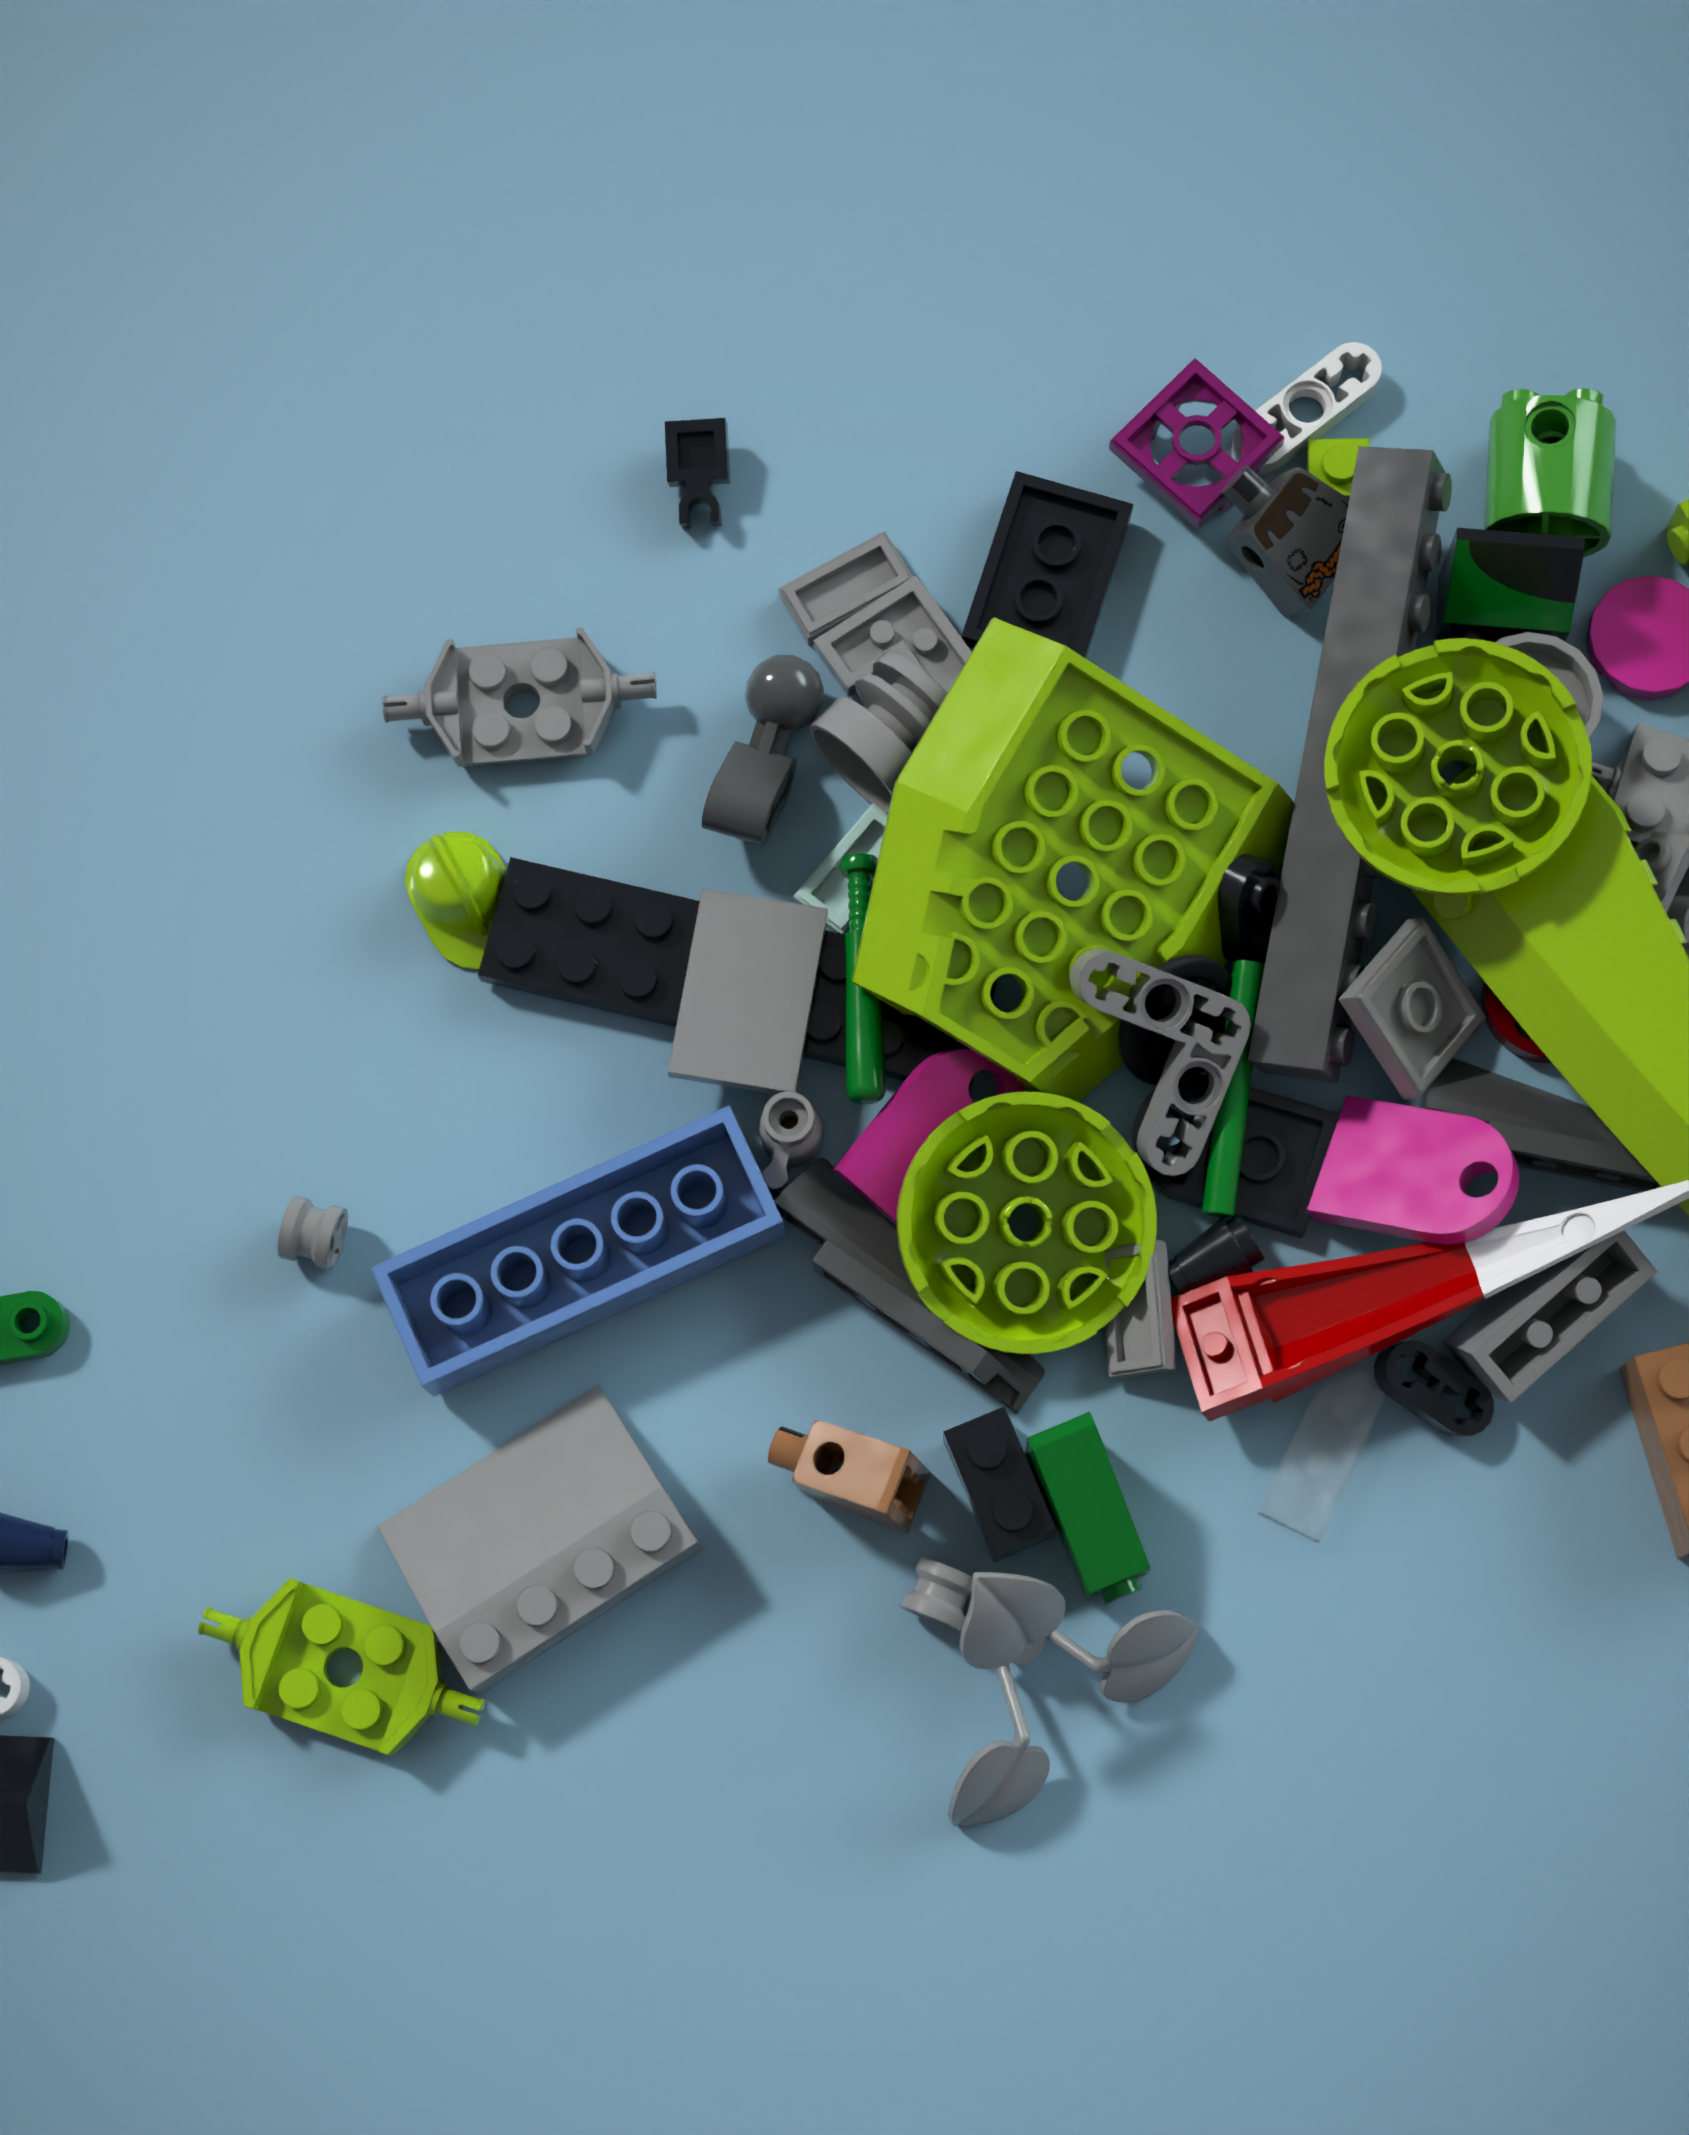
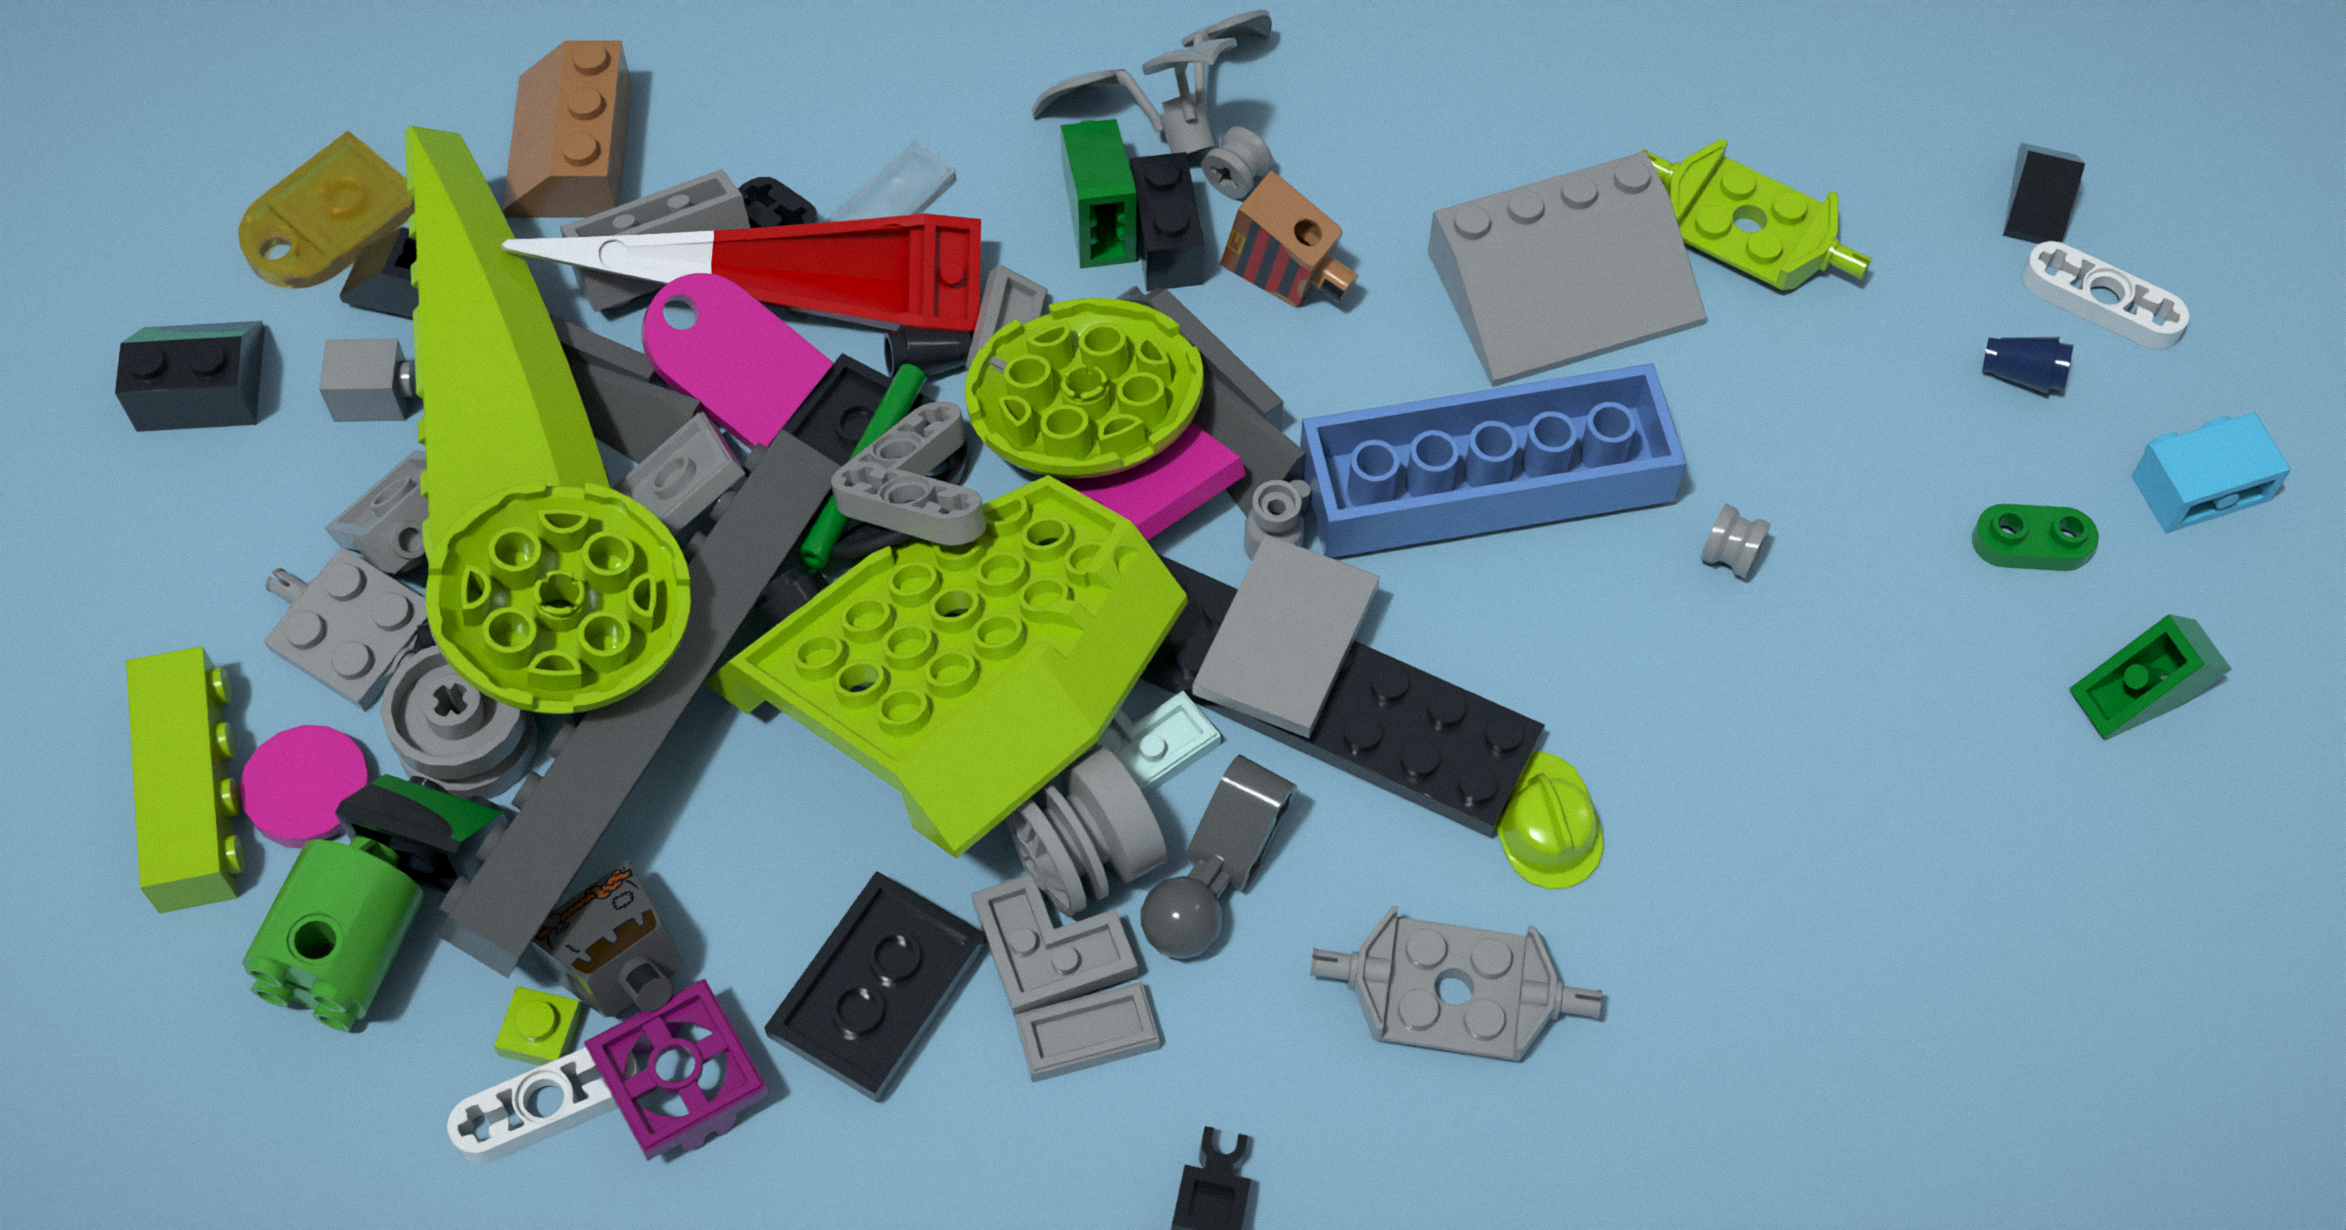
camera: 175 degrees left, 15 degrees down
green piece [840,853,886,1105] -> none

